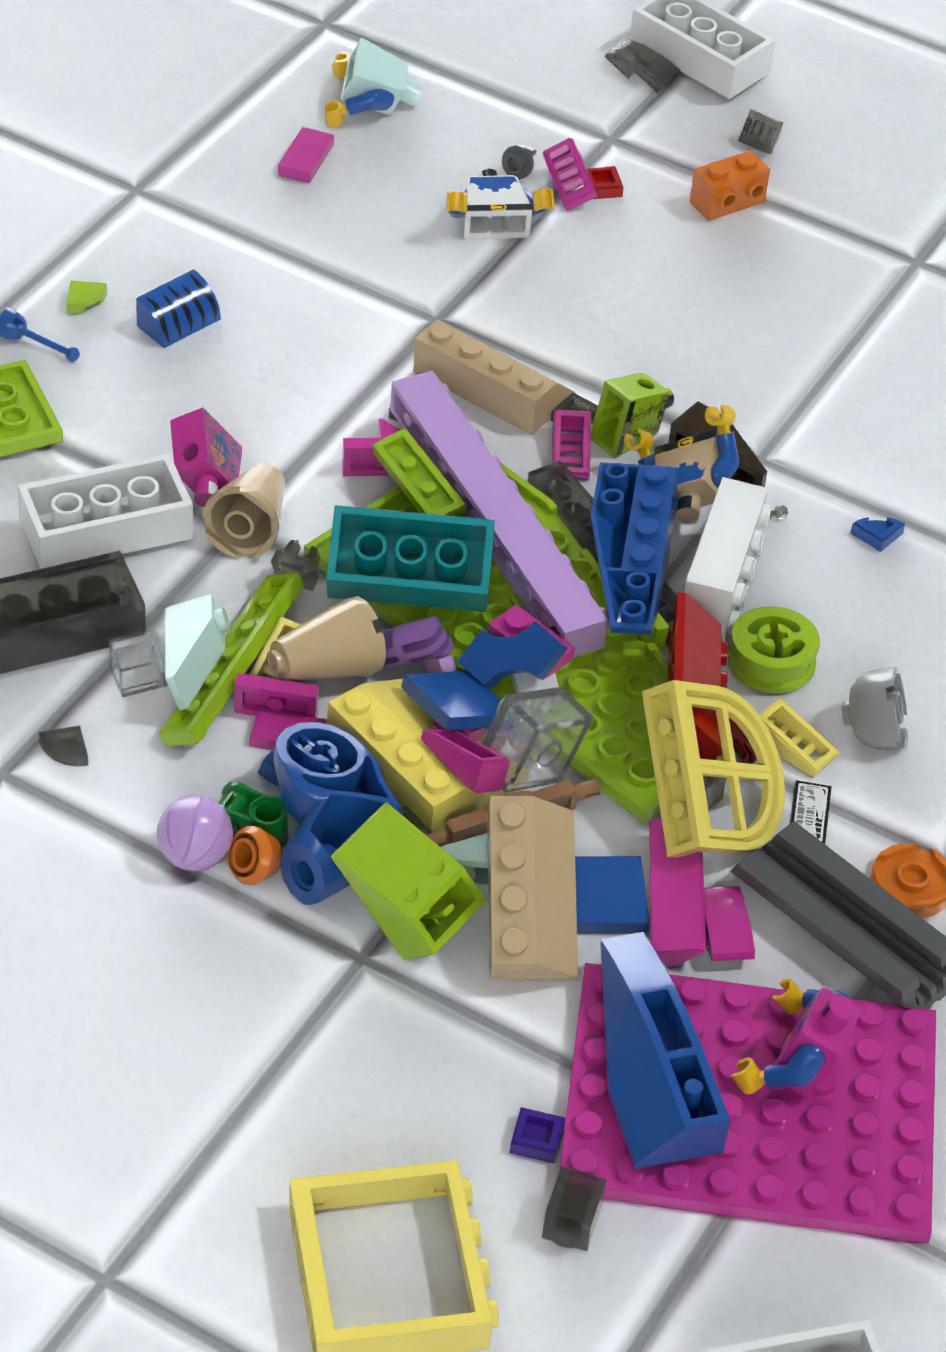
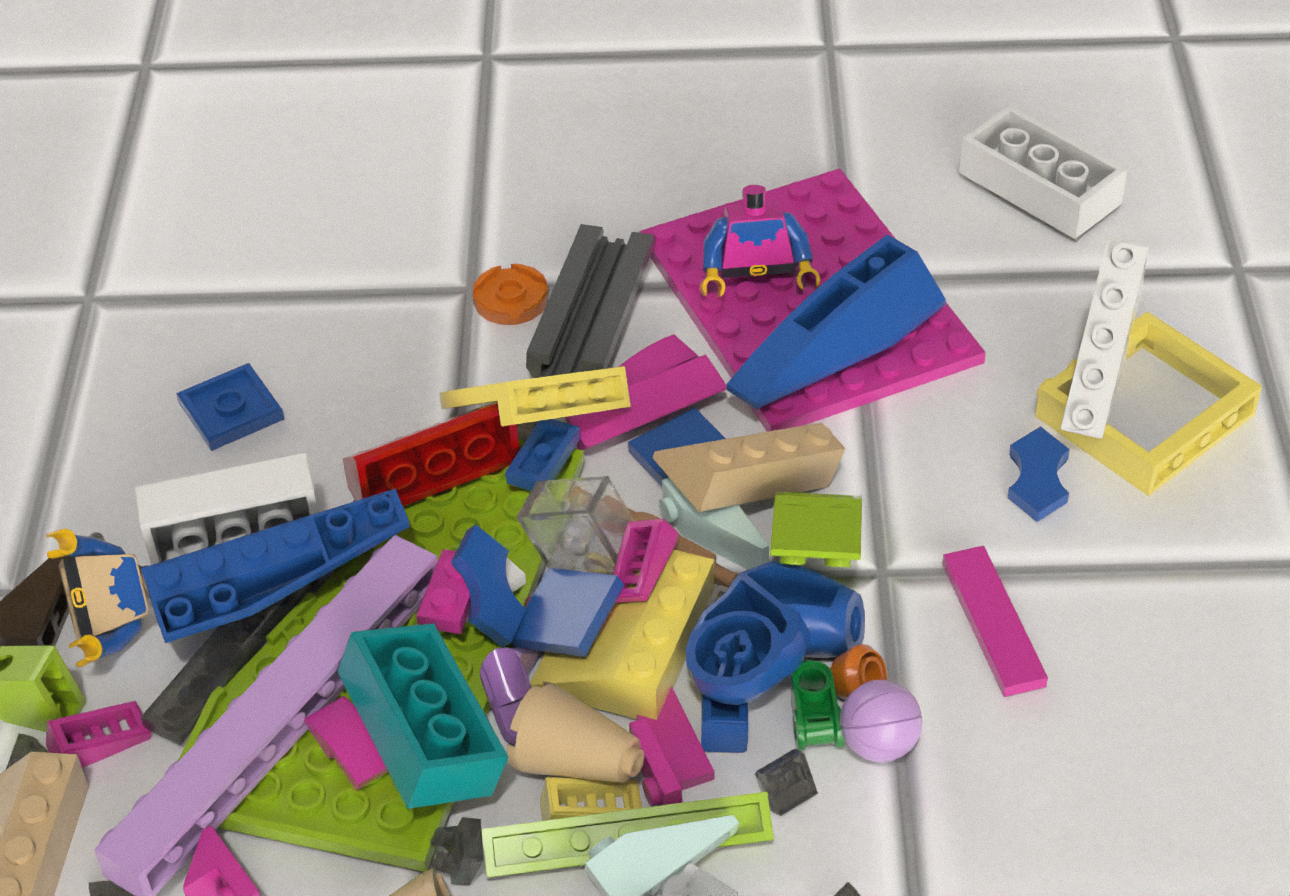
camera: 115 degrees left, 0 degrees up
lime plate [372,428,466,517] -> none
dark purple tile [509,1107,565,1164] -> none
clear smoke brick [542,1166,606,1251] -> none
lime wheel [728,606,820,694] -> none
light yellow slope [759,698,840,778] -> none
sticker [790,780,832,844] -> none
light grey cylinder [841,667,908,750] -> none
blue tile [850,517,905,552] -> none
none -> blue tile [176,363,284,451]
none -> blue plate [506,419,581,495]
none -> clear smoke tile [755,748,818,816]
none -> dark pink tile [942,545,1048,697]
none -> blue tile [1008,426,1070,522]
none -> white slope [1061,236,1150,439]

